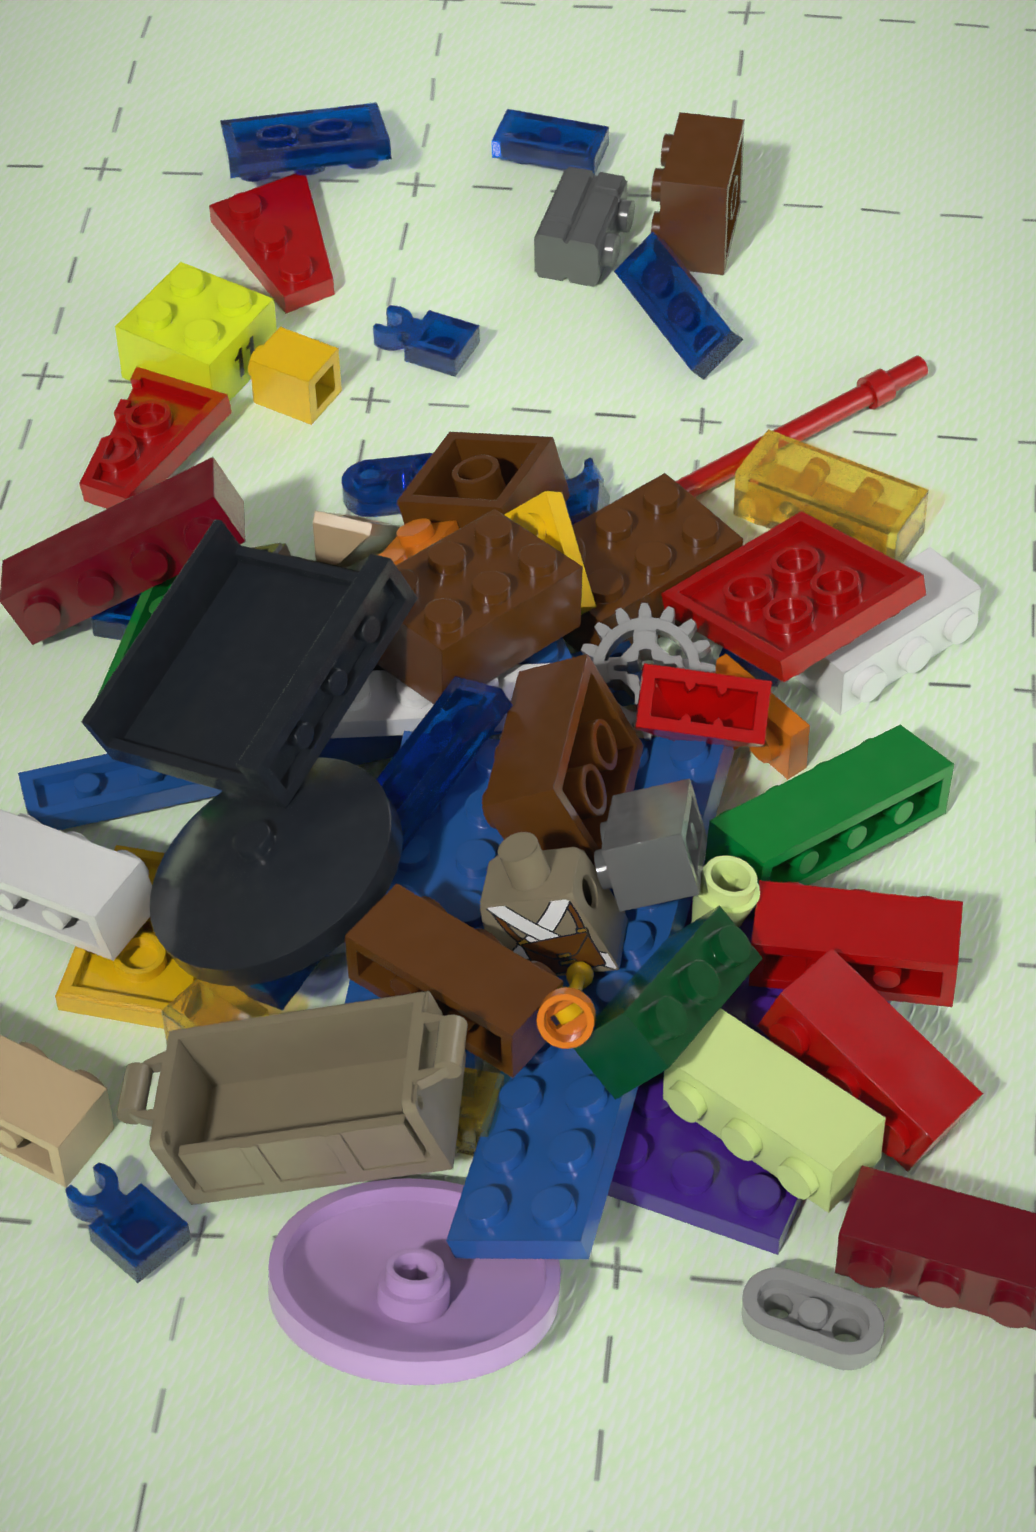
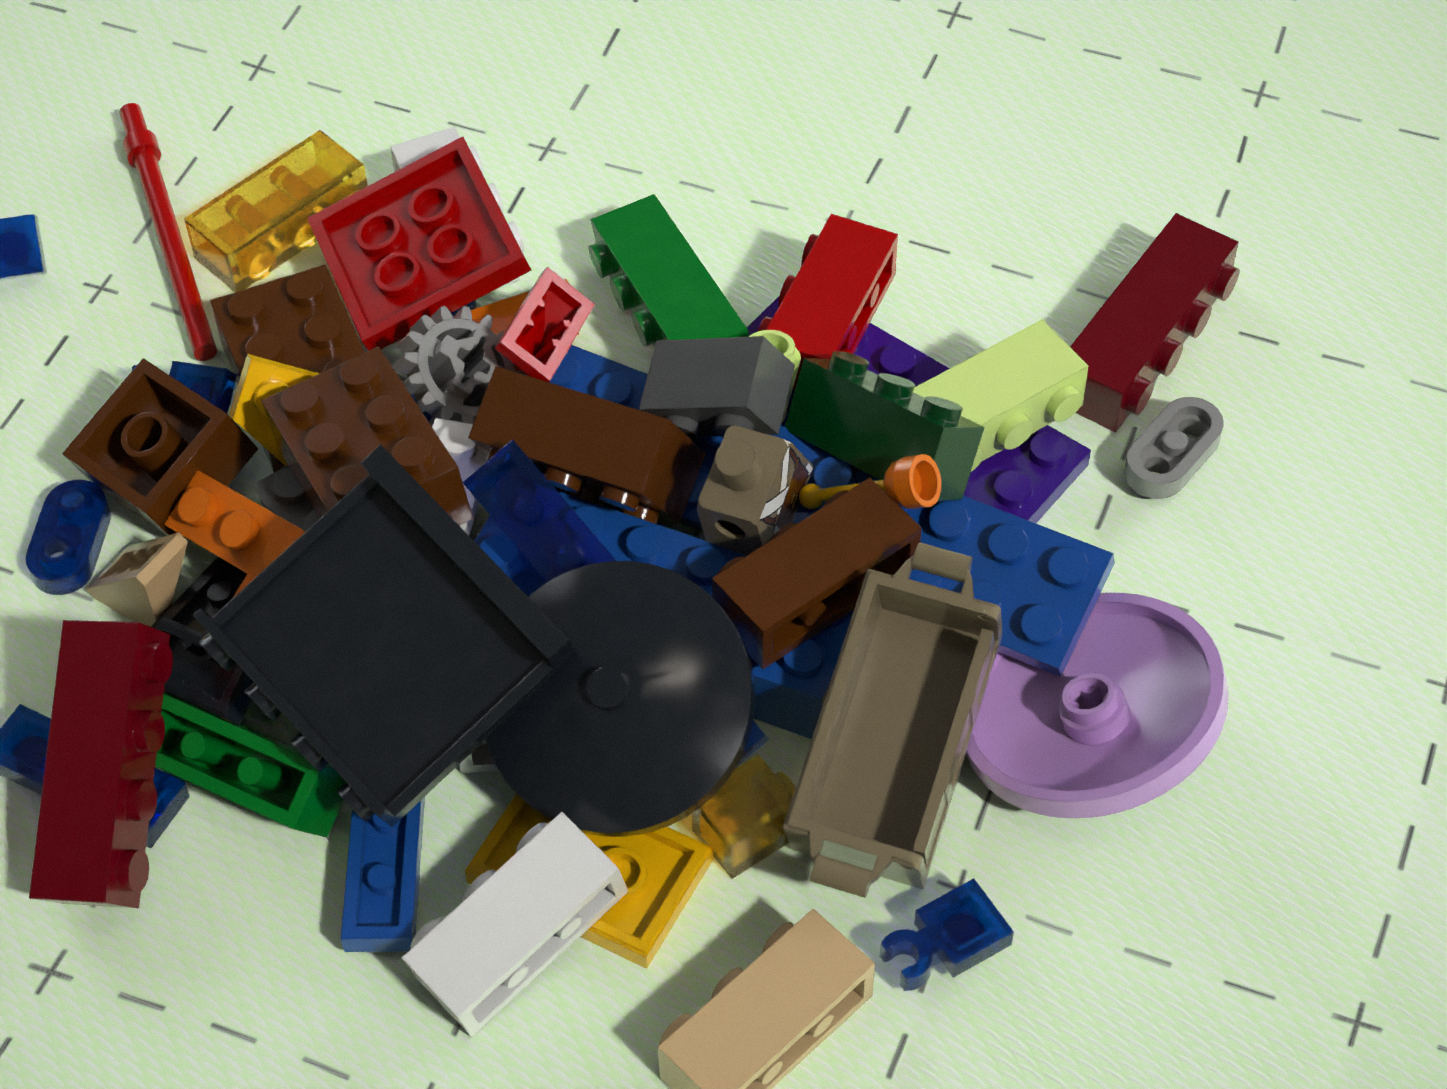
camera: 75 degrees left, 5 degrees up
red brick [757,948,983,1172] -> none

